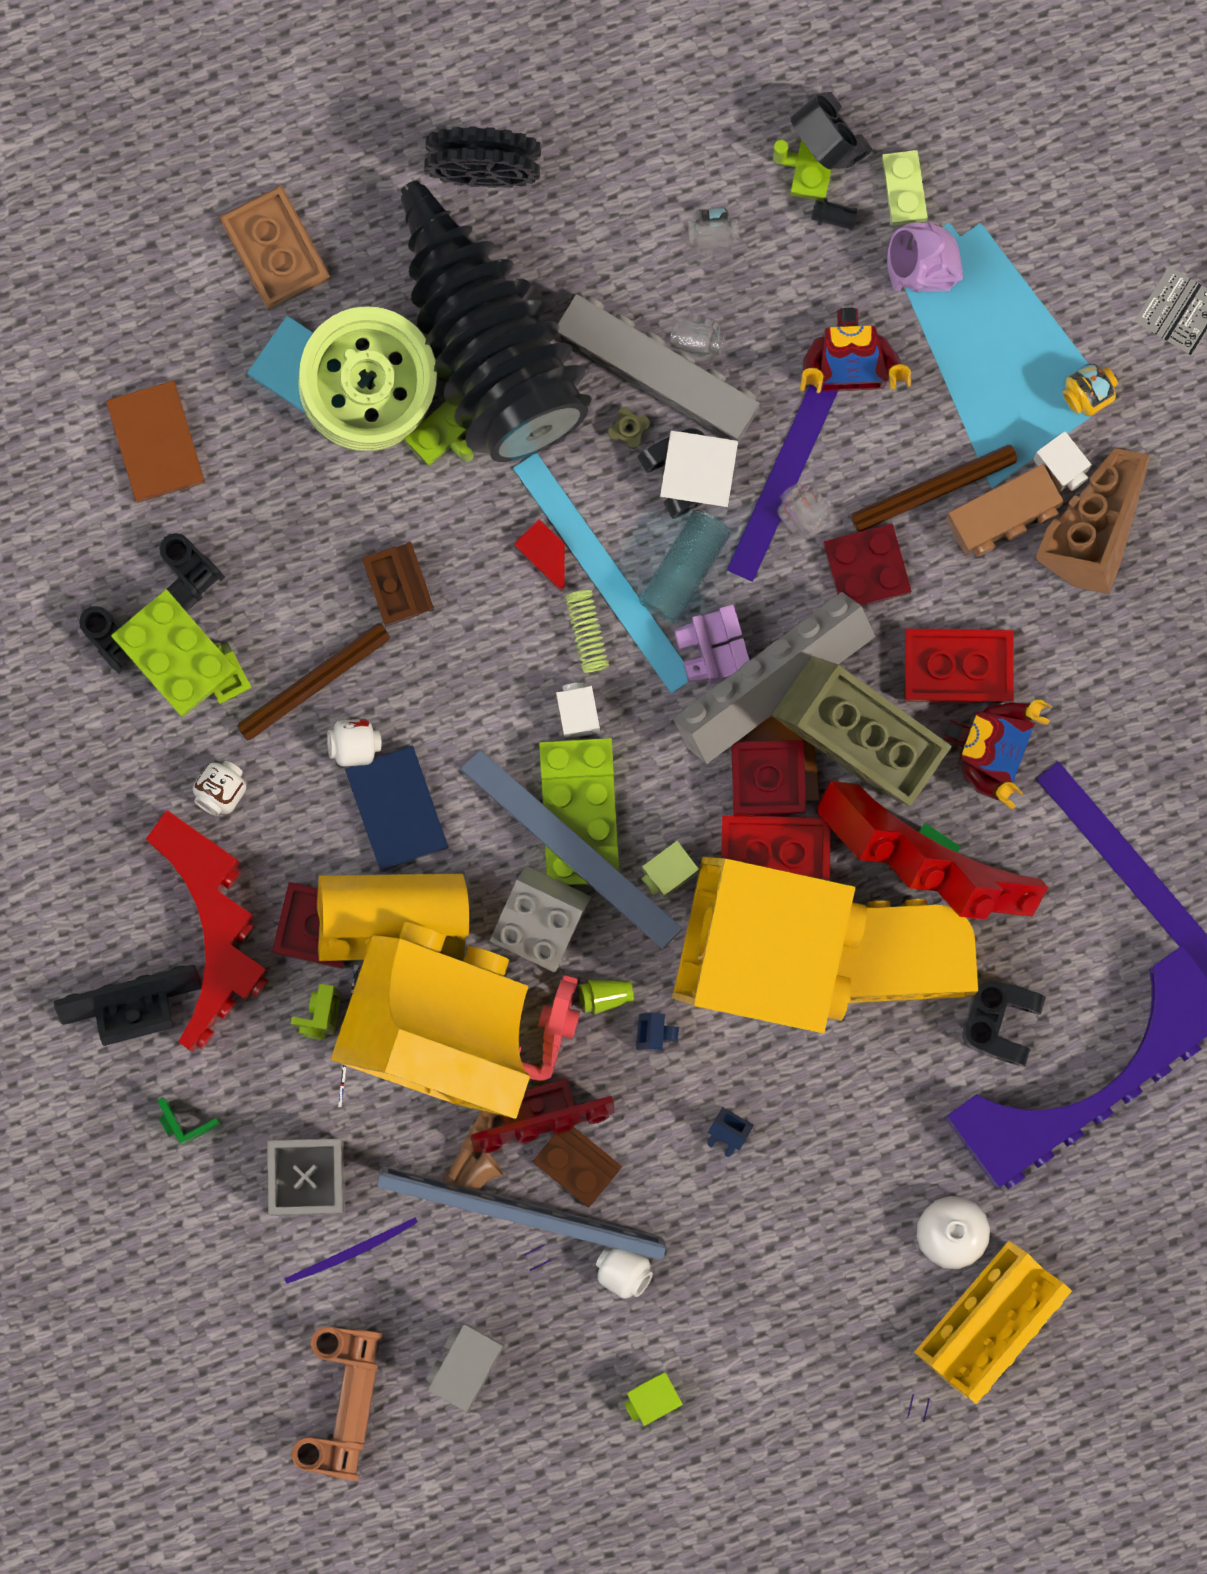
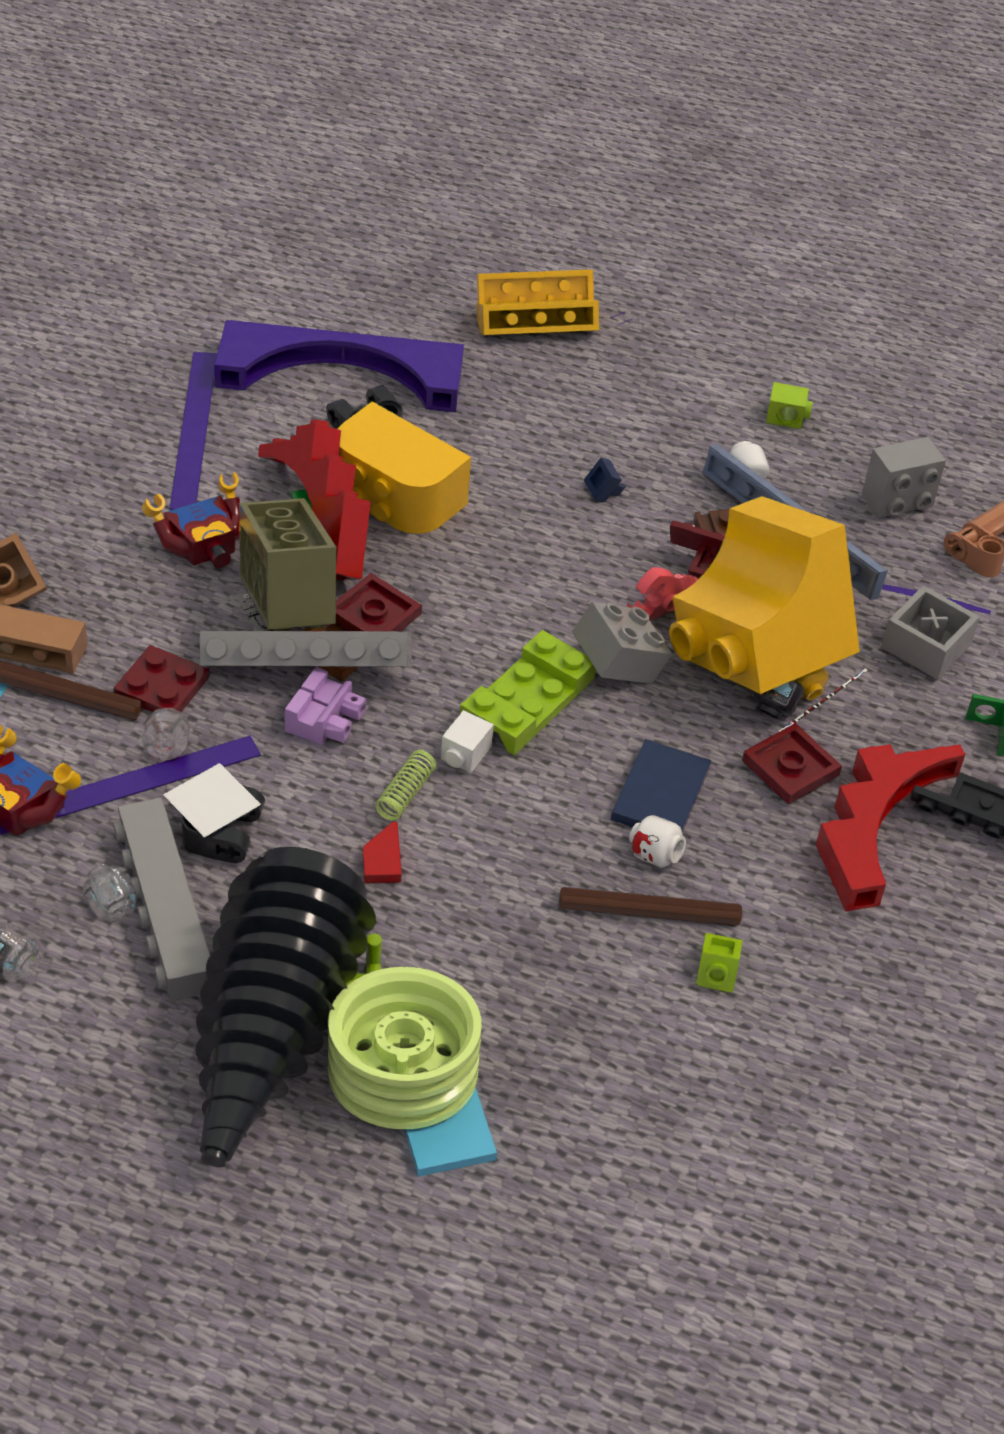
camera: 145 degrees left, 35 degrees down
black piece [79,533,225,674] -> none
dark orange tile [106,380,205,503] -> none
lime plate [111,589,238,719] -> none
white head [193,761,246,816] -> none
medium nougat tile [219,185,331,311] -> none
lime bracket [290,984,342,1040] -> none
yellow brick [317,874,469,961] -> none
reddish brown plate [362,541,434,627] -> none
black piece [424,126,541,188] -> none
sand blue piece [460,750,683,949] -> none
medium azure piece [513,453,688,694] -> none
lime cone [578,979,634,1015] -> none
olive plate [608,407,650,449] -> none
dark blue tile [636,1012,679,1052] -> none
clear light blue piece [639,510,732,624] -> none
yellowish green brick [641,841,699,899] -> none
yellow brick [672,857,867,1034] -> none
red plate [721,815,831,881] -> none
red plate [904,629,1014,703] -> none
white cylinder [916,1196,990,1269] -> none

